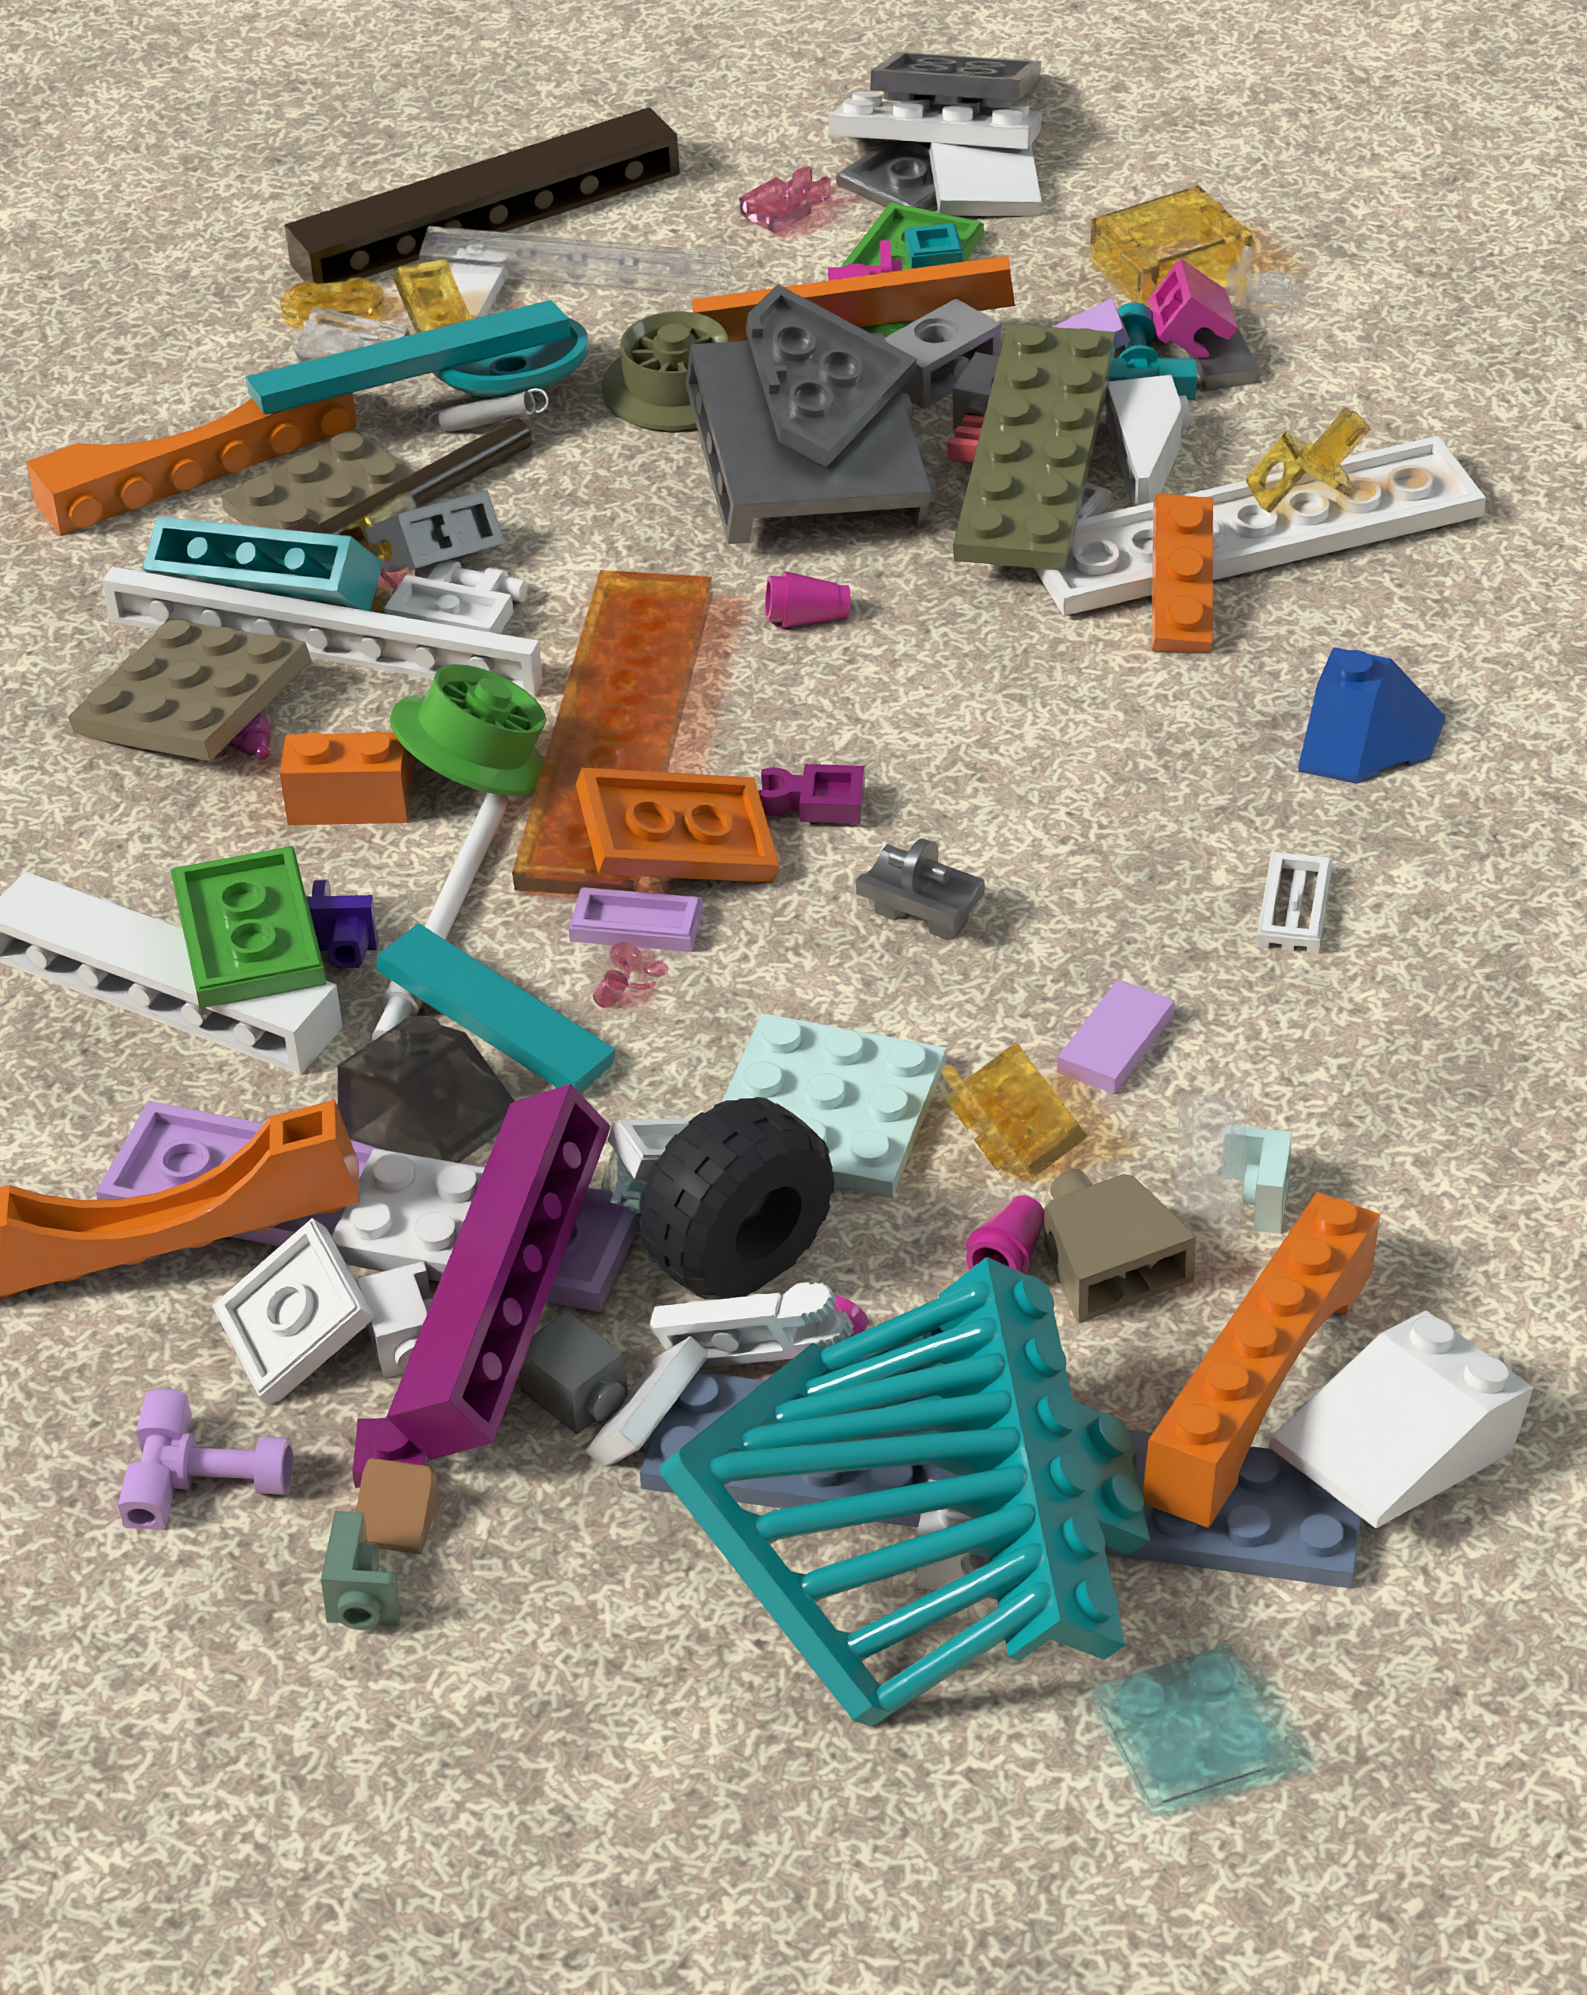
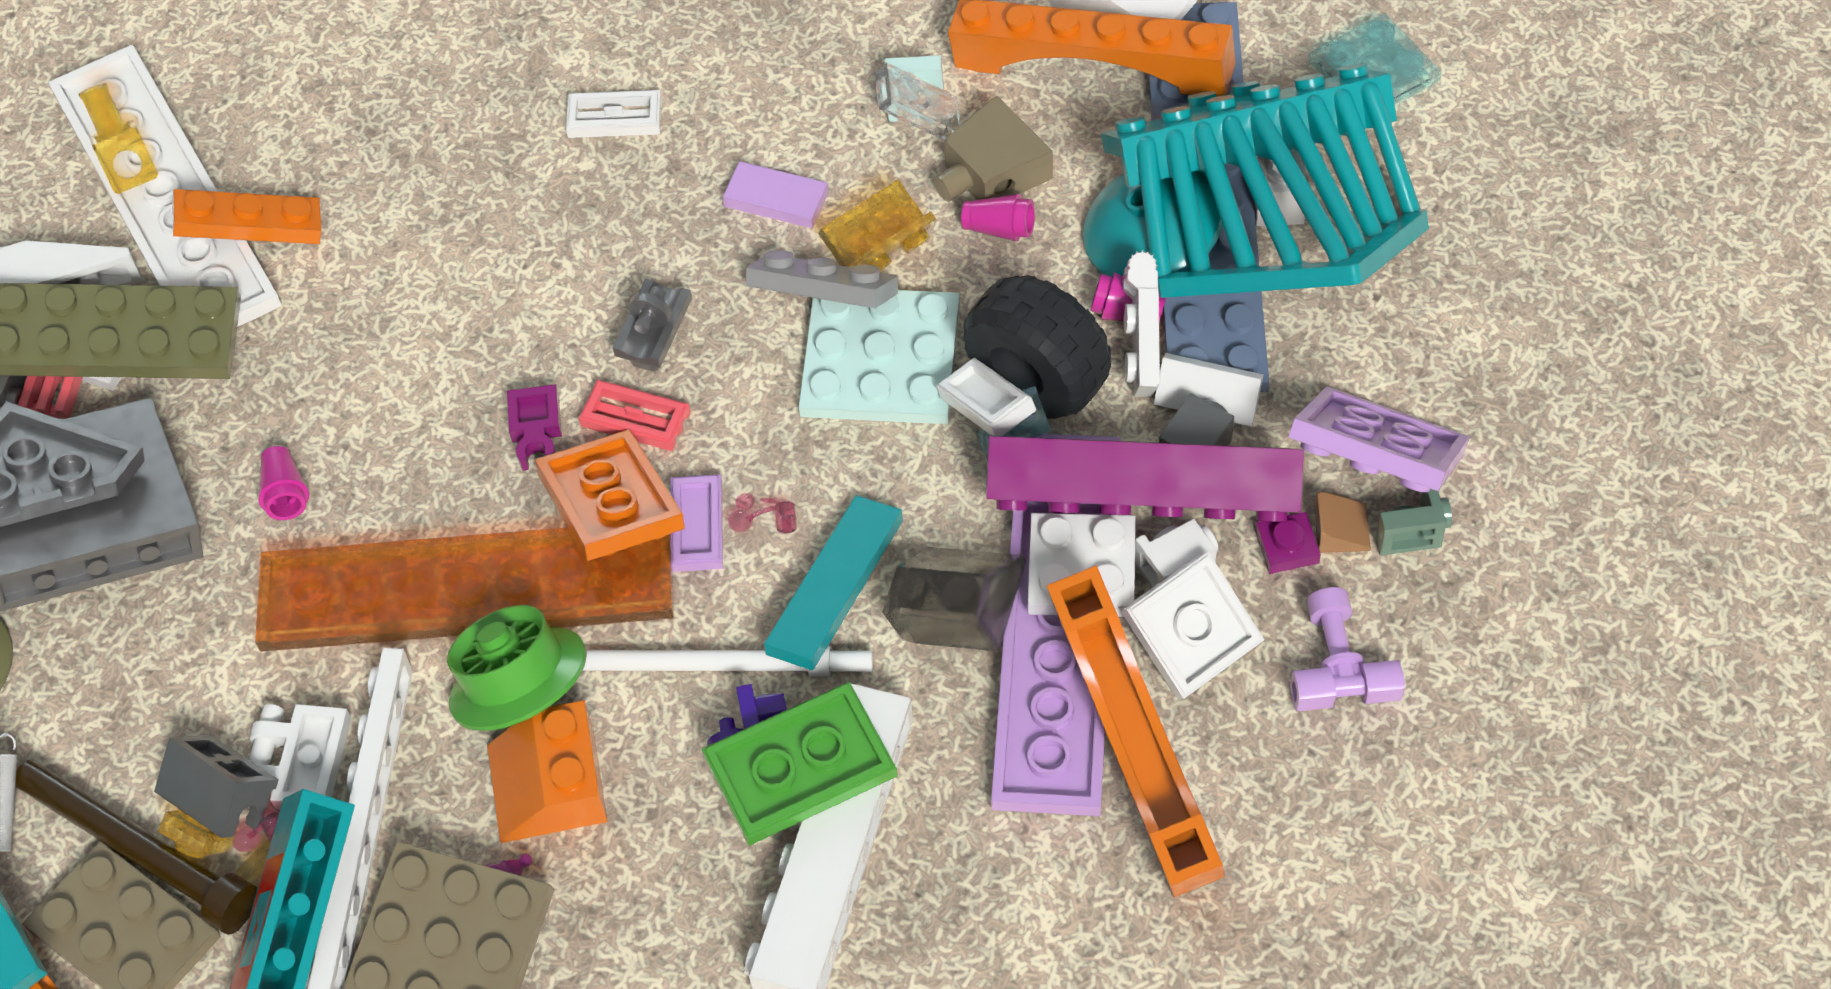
camera: 100 degrees left, 15 degrees up
blue slope [1298,647,1446,784] -> none
none -> coral tile [579,379,691,451]
none -> light grey plate [746,250,898,308]
none -> lavender plate [1288,386,1470,492]

